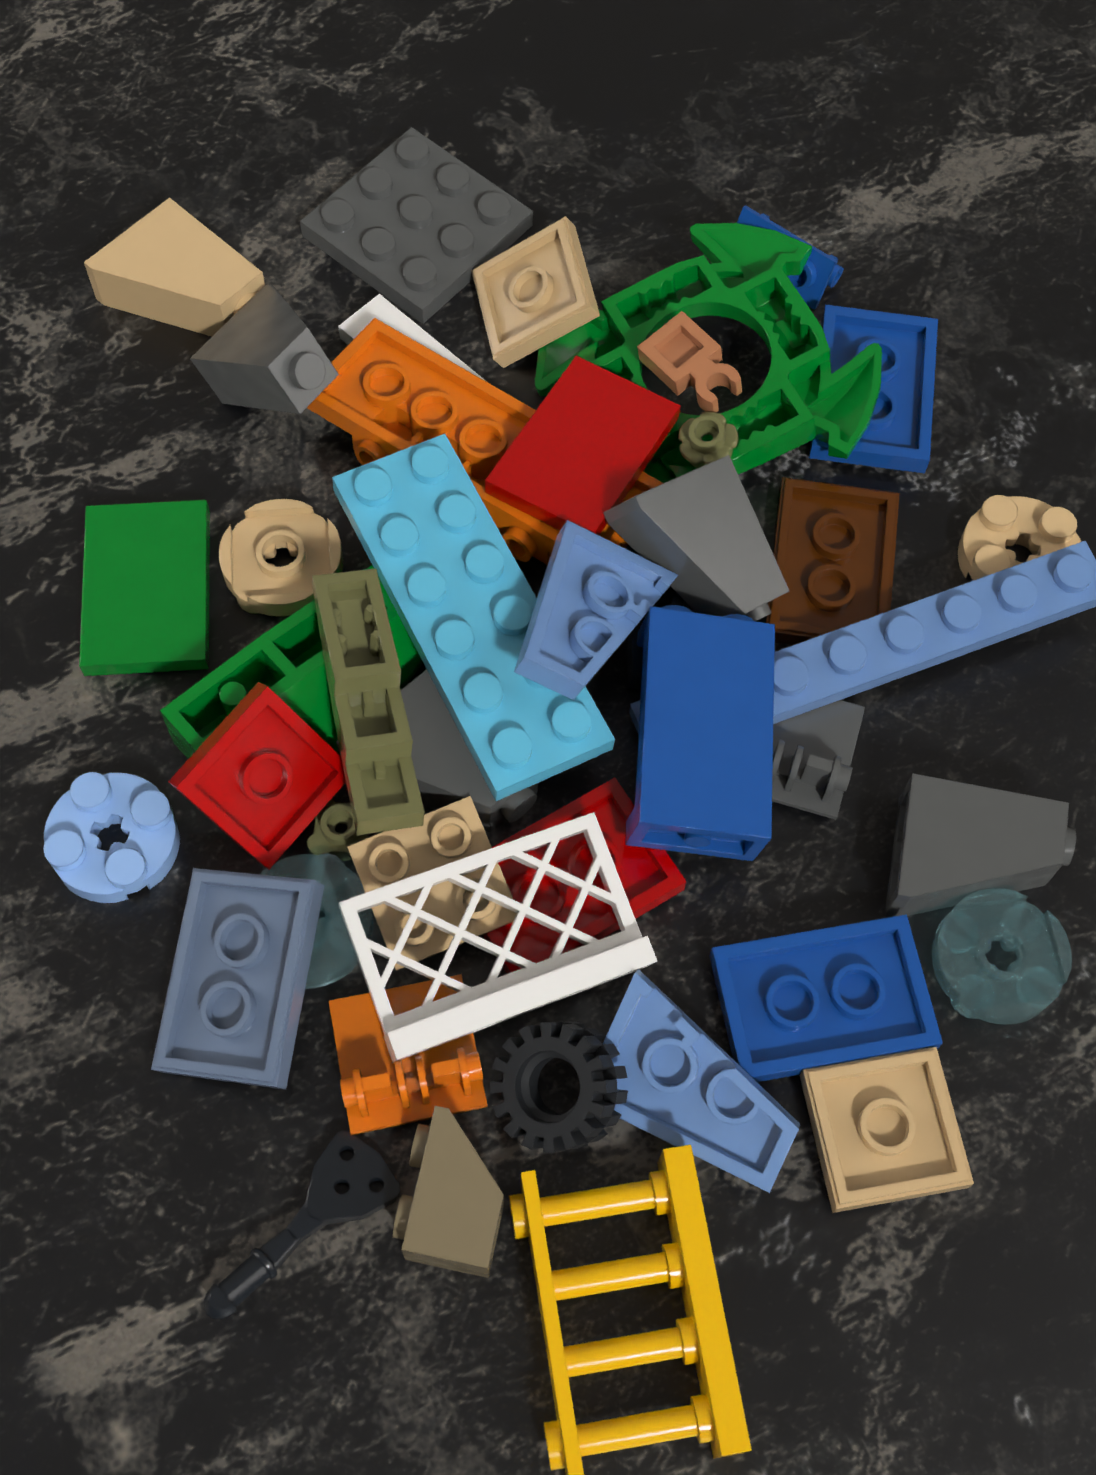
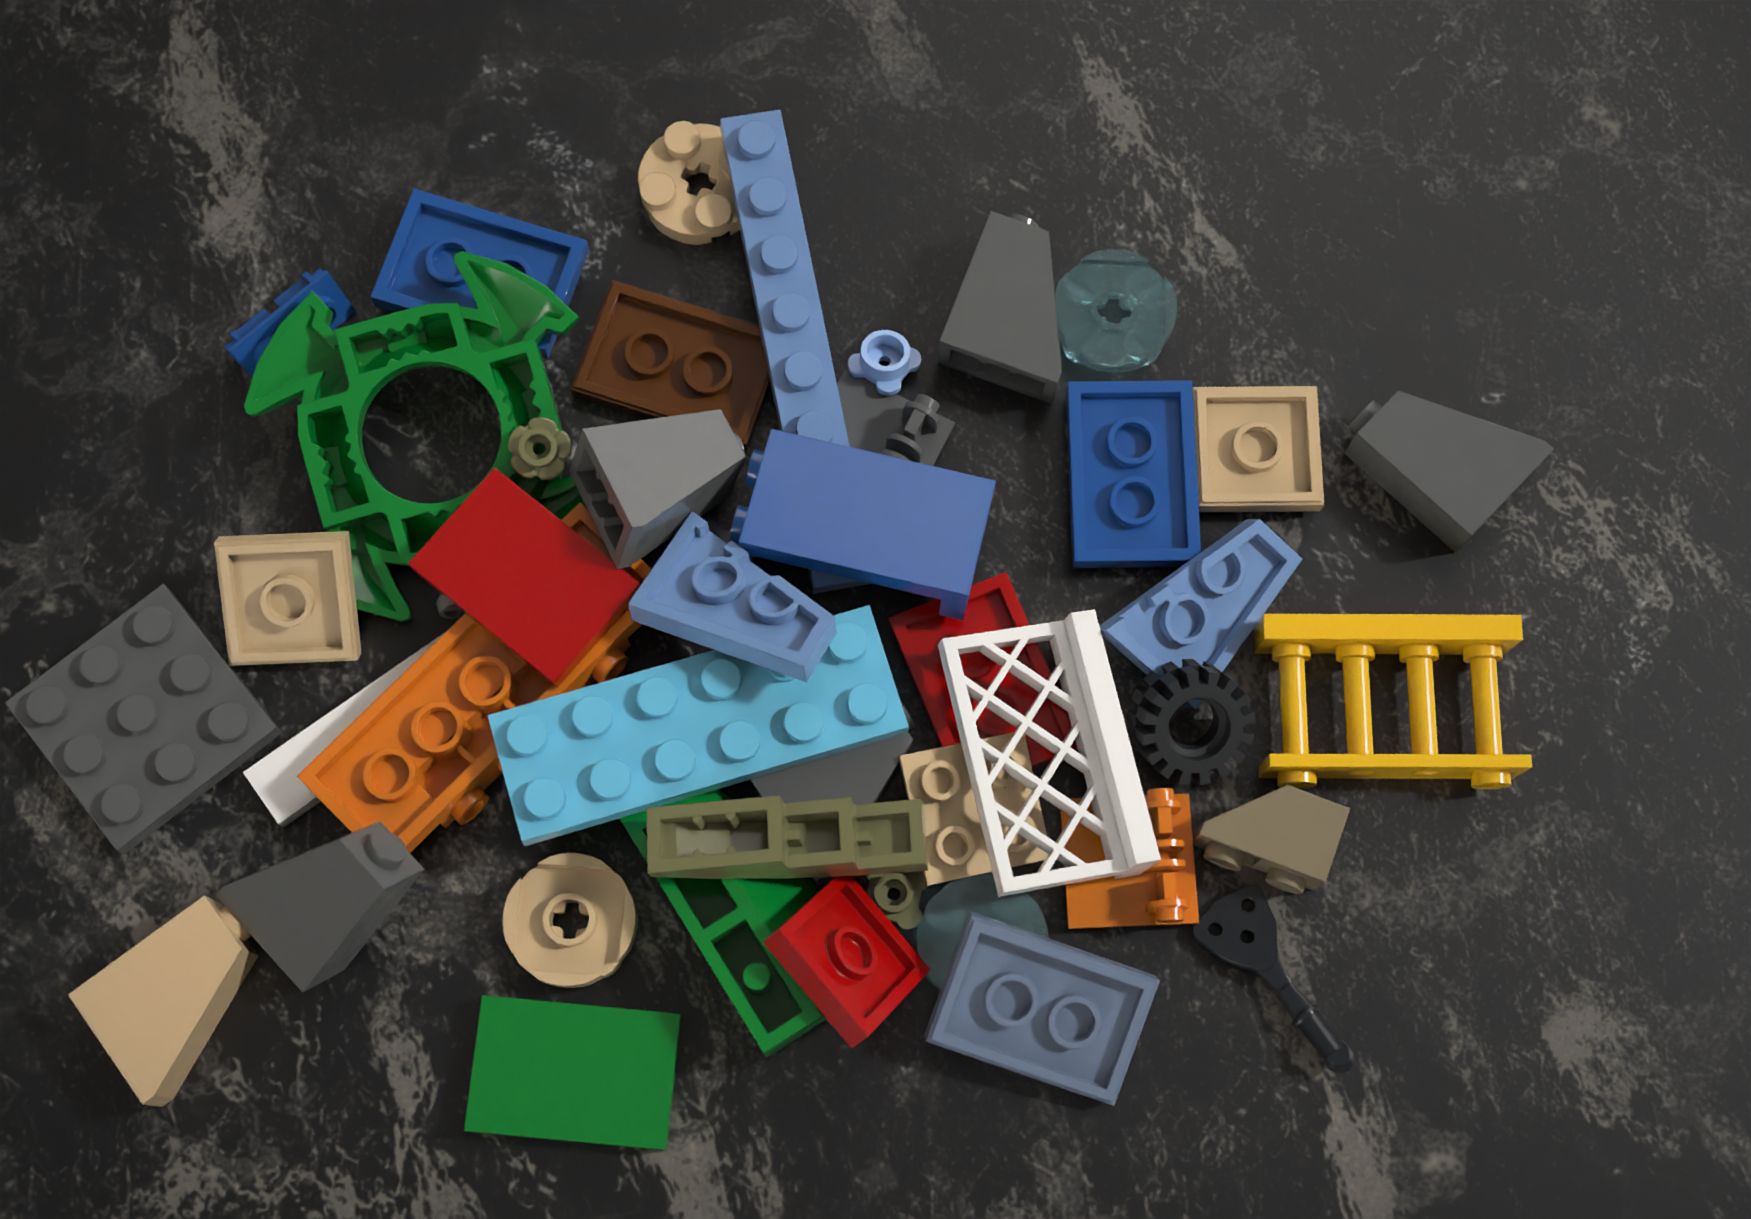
camera: 80 degrees left, 10 degrees up
light blue plate [43,772,180,903] -> none
nougat plate [637,311,742,413] -> none
none -> light blue plate [848,330,921,395]
none -> dark grey slope [1344,390,1554,553]

